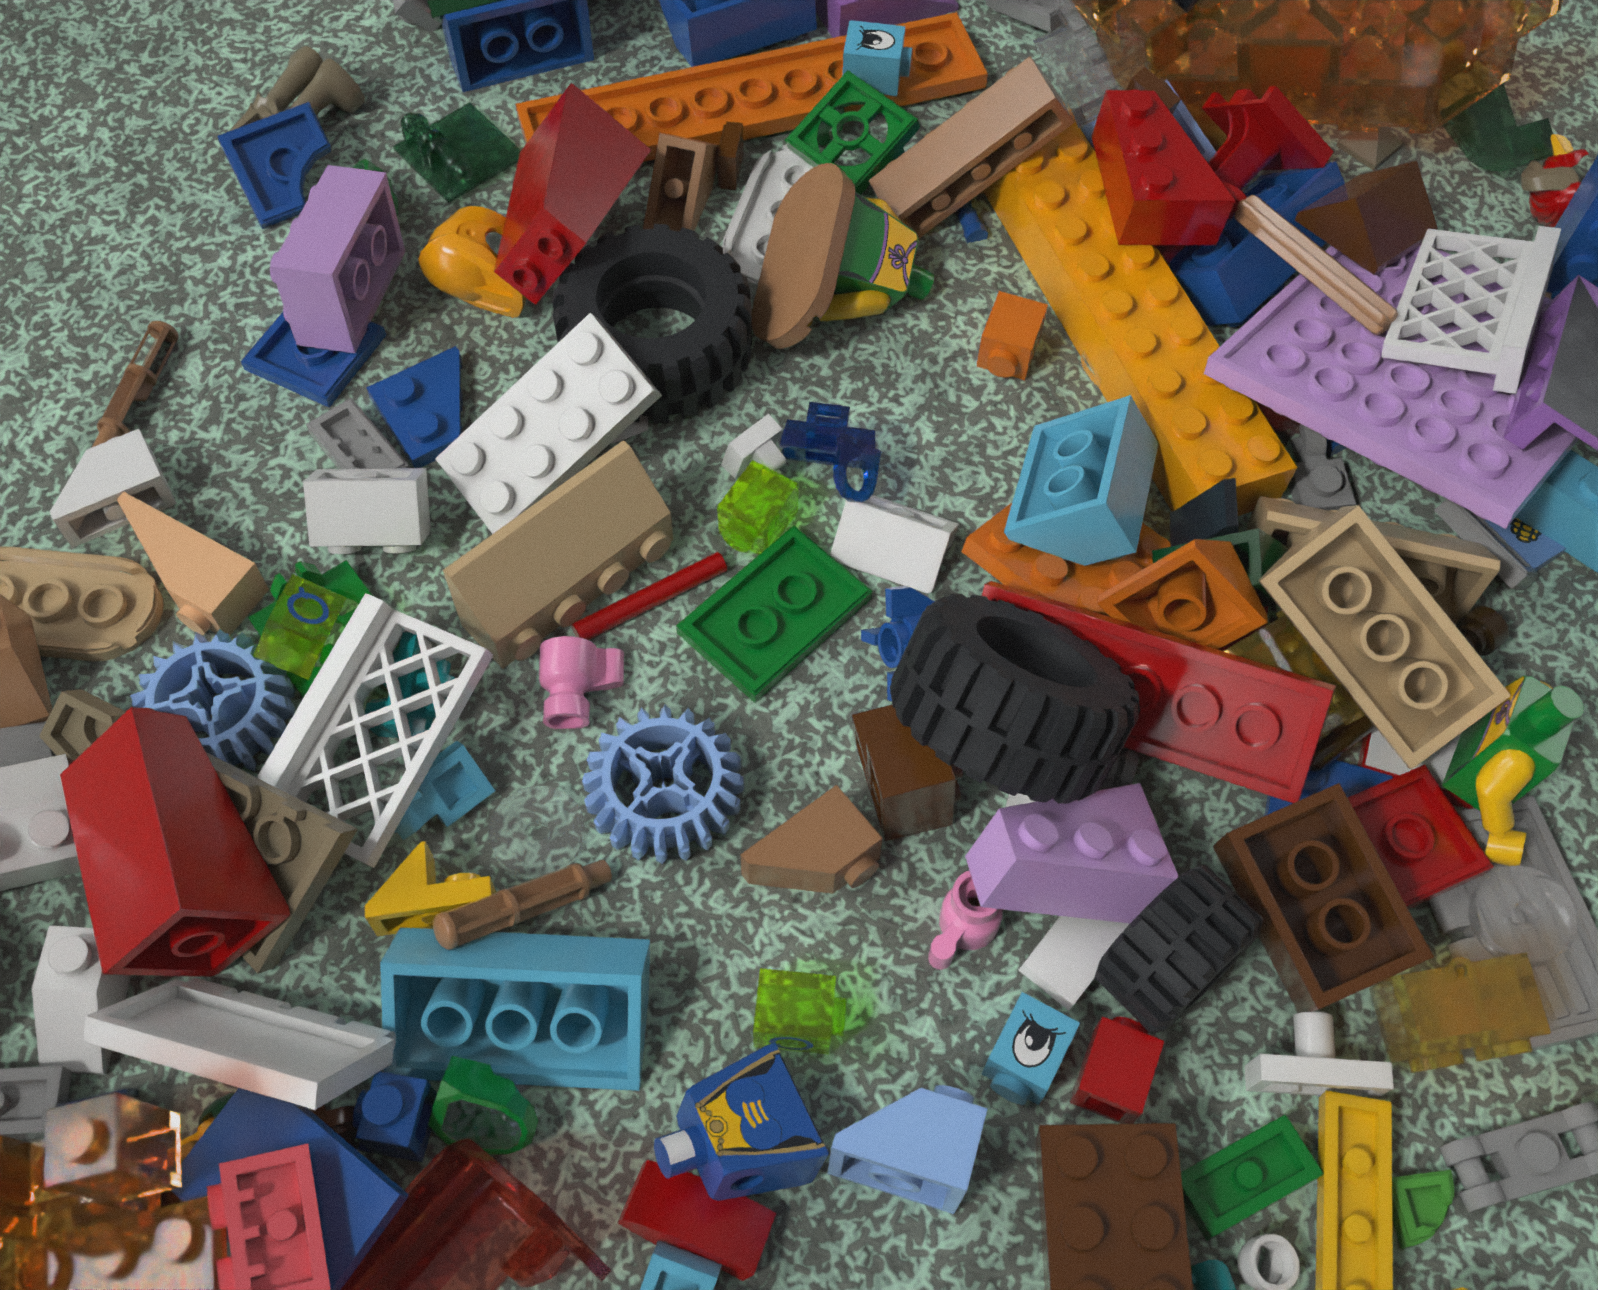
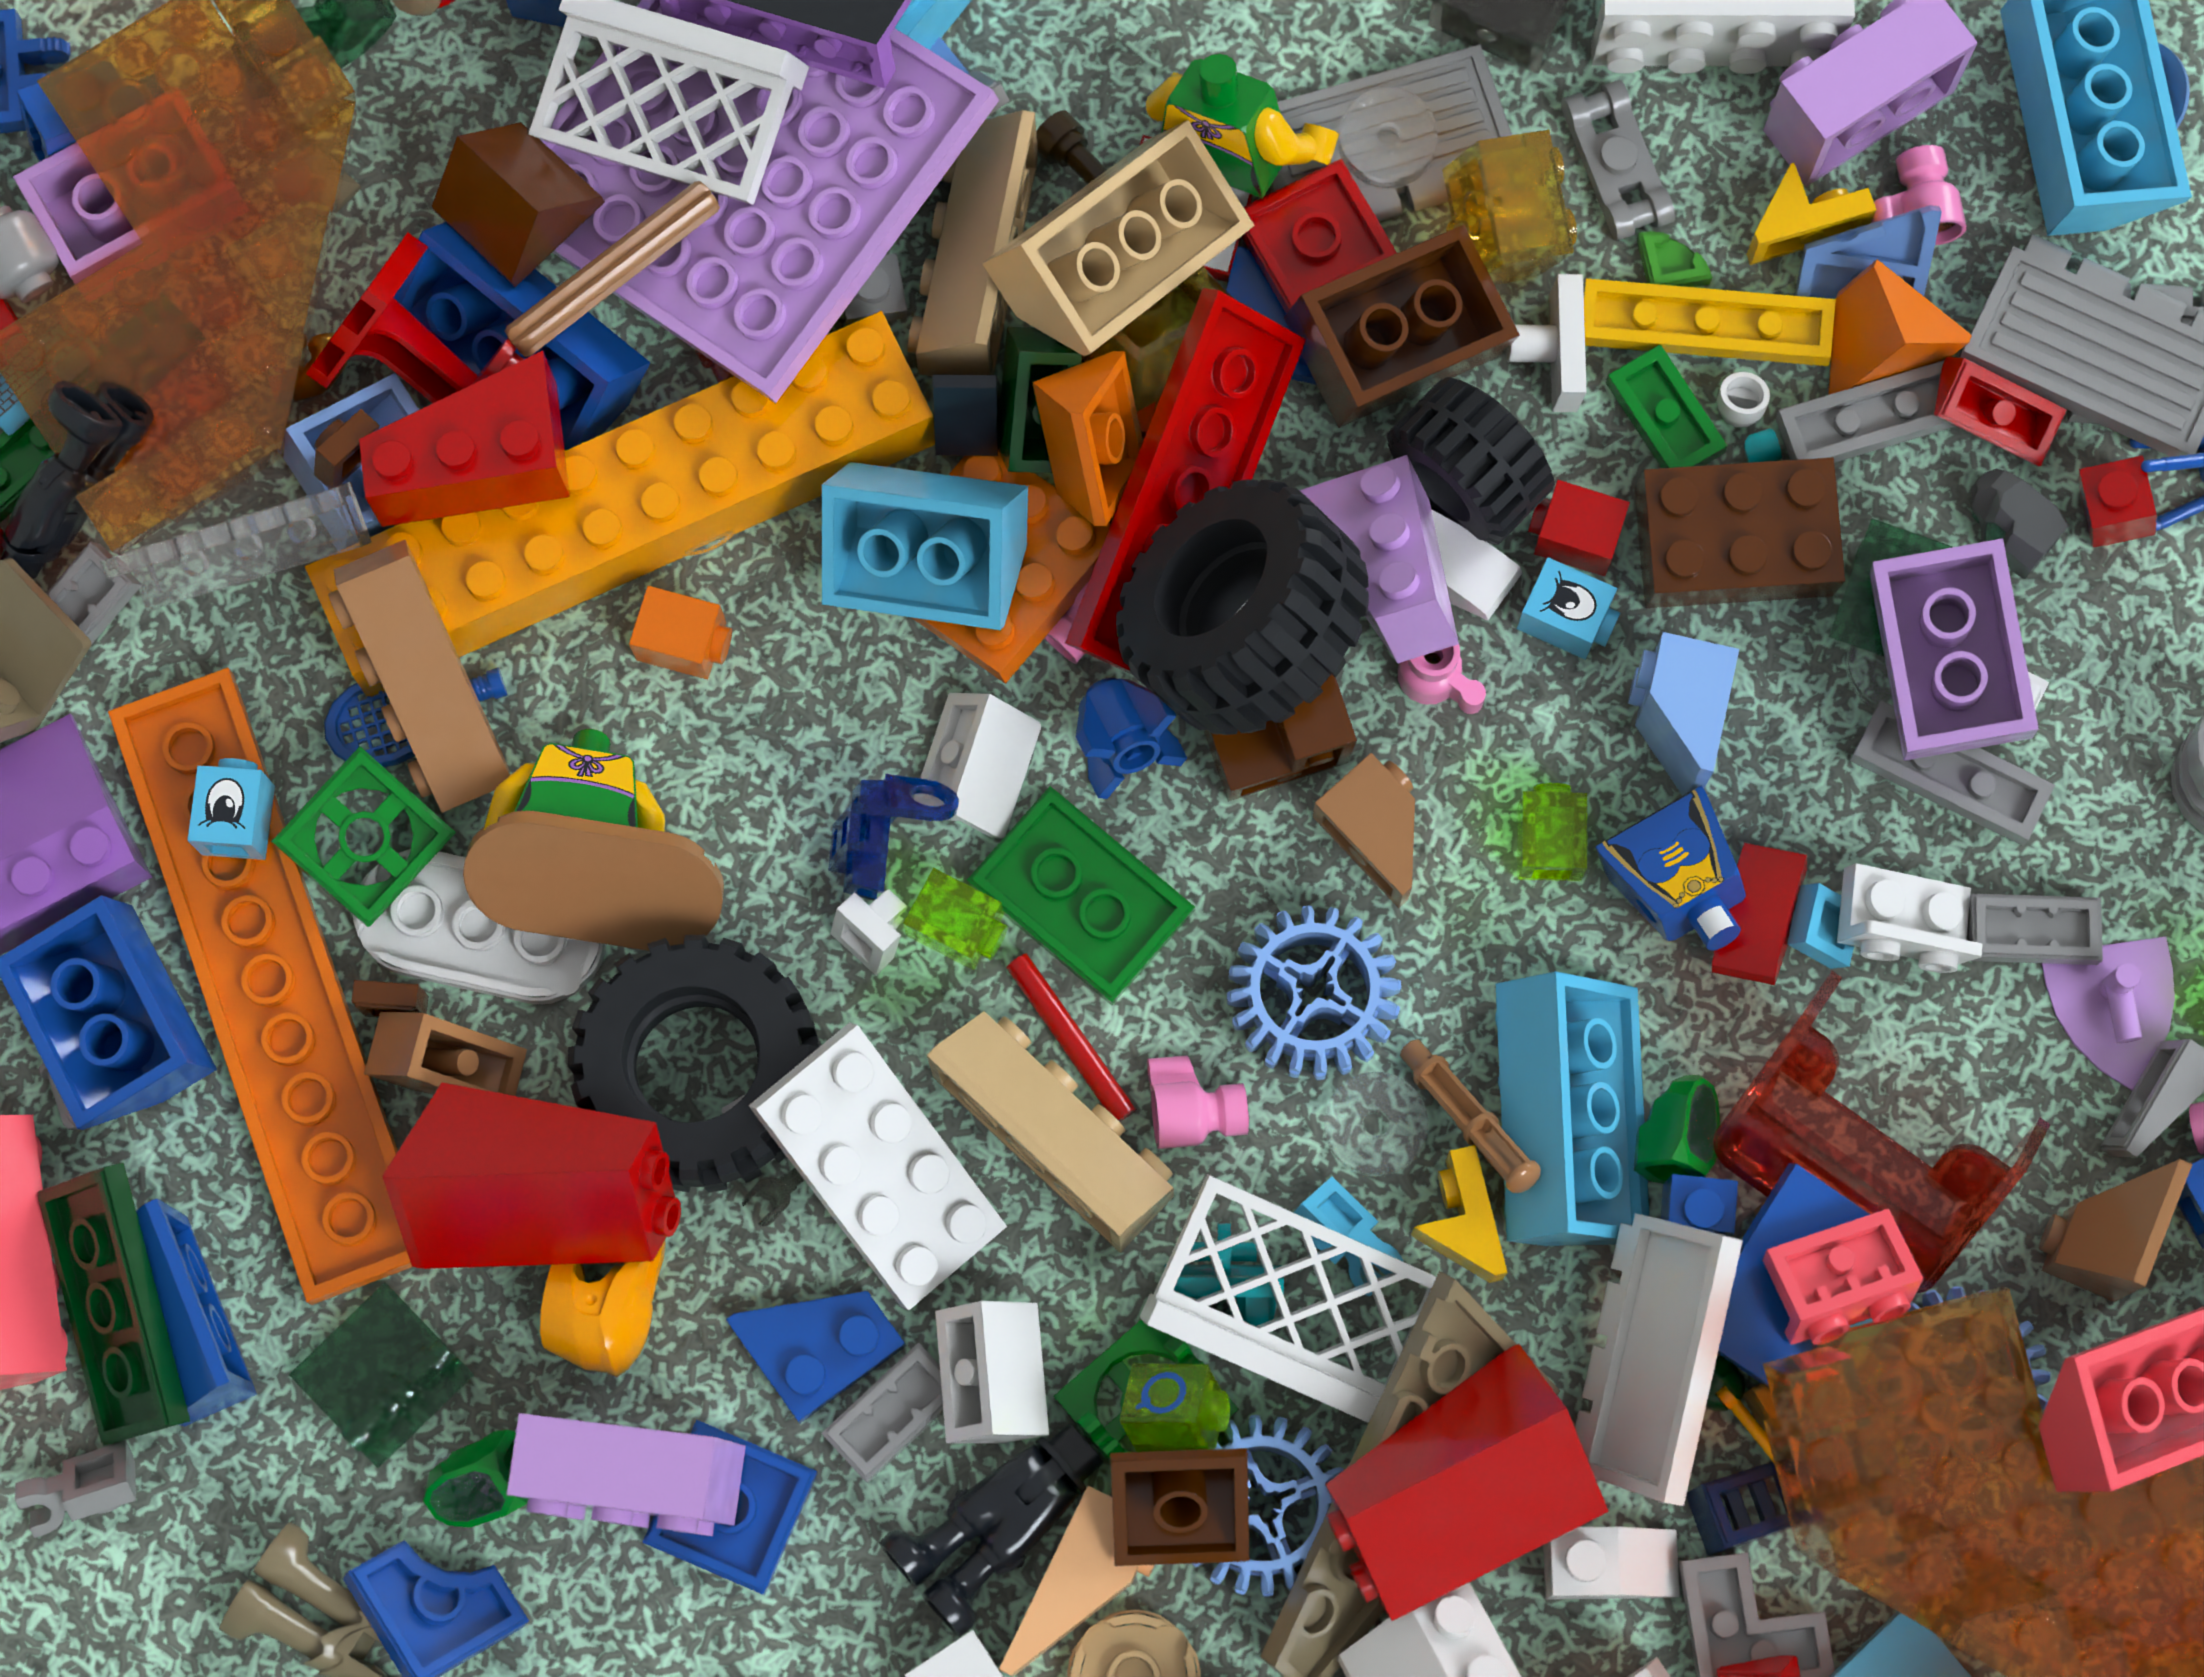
camera: 90 degrees left, 15 degrees up
none -> black piece [879,1423,1104,1637]
none -> reddish brown slope [1110,1448,1249,1566]

